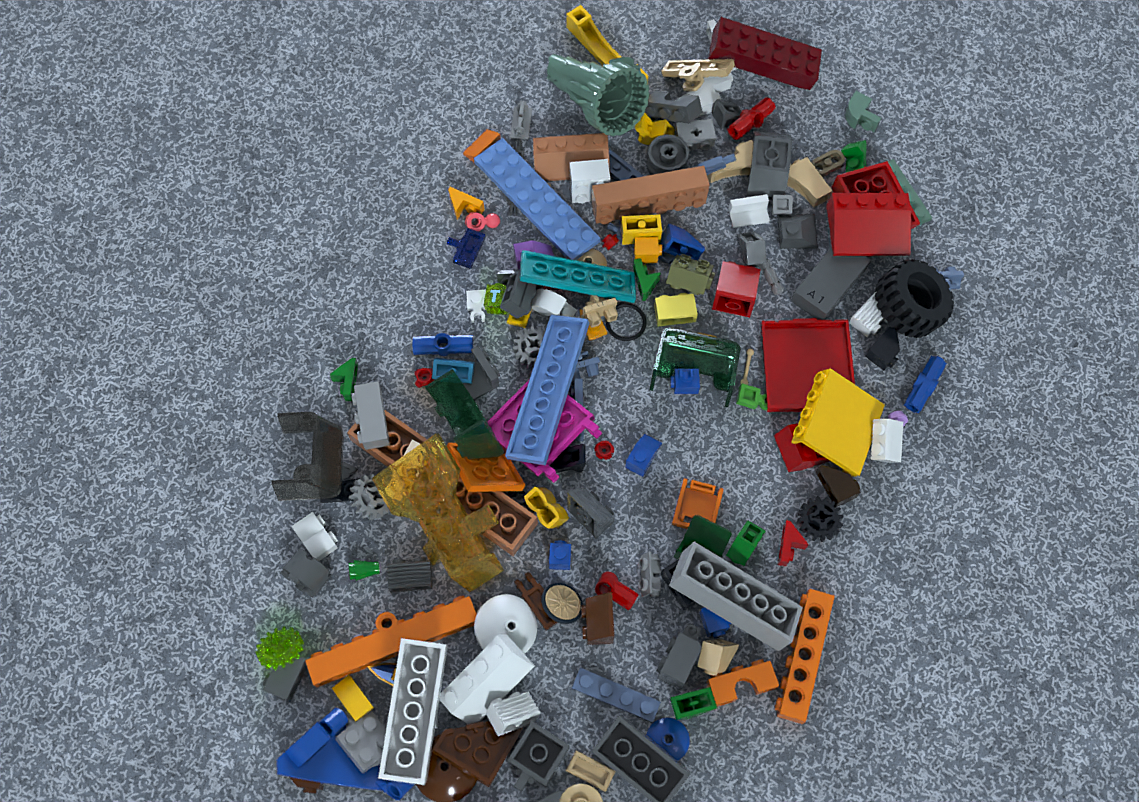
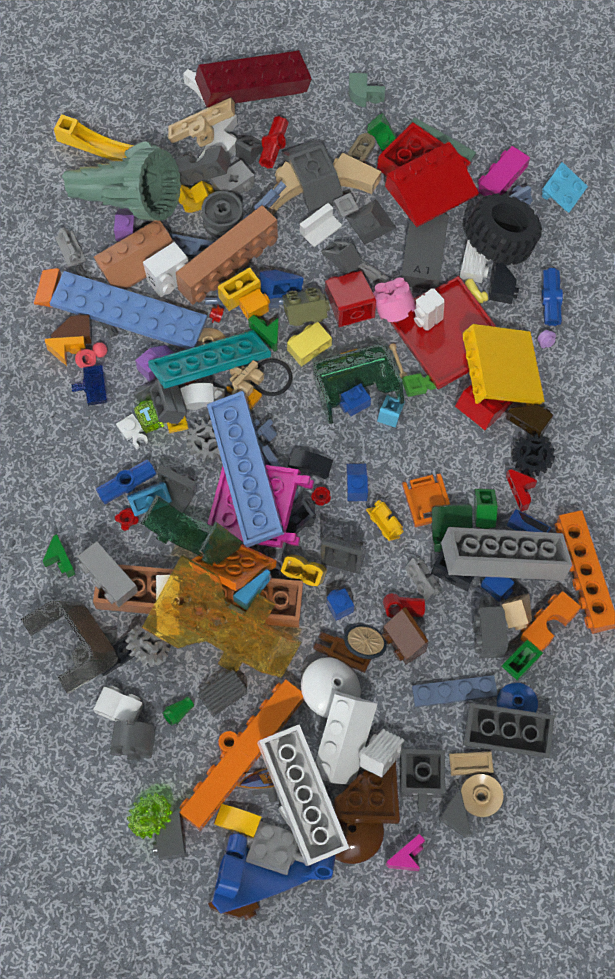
camera: 30 degrees left, 0 degrees up
white brick [871,419,903,463] -> none
none -> reddish brown slope [51,314,92,344]
none -> medium lavender slope [114,208,137,242]
none -> dark azure slope [233,570,271,610]
none -> black slope [287,449,333,479]
none -> yellow hinge [366,500,404,541]
none -> bright pink brick [373,277,416,322]
none -> medium azure slope [377,395,405,428]
none -> white brick [414,289,444,331]
none -> light yellow arm [465,279,488,304]
none -> dark pink brick [478,146,530,196]
none -> blue slope [507,509,551,533]
none -> medium azure hinge [542,162,588,213]

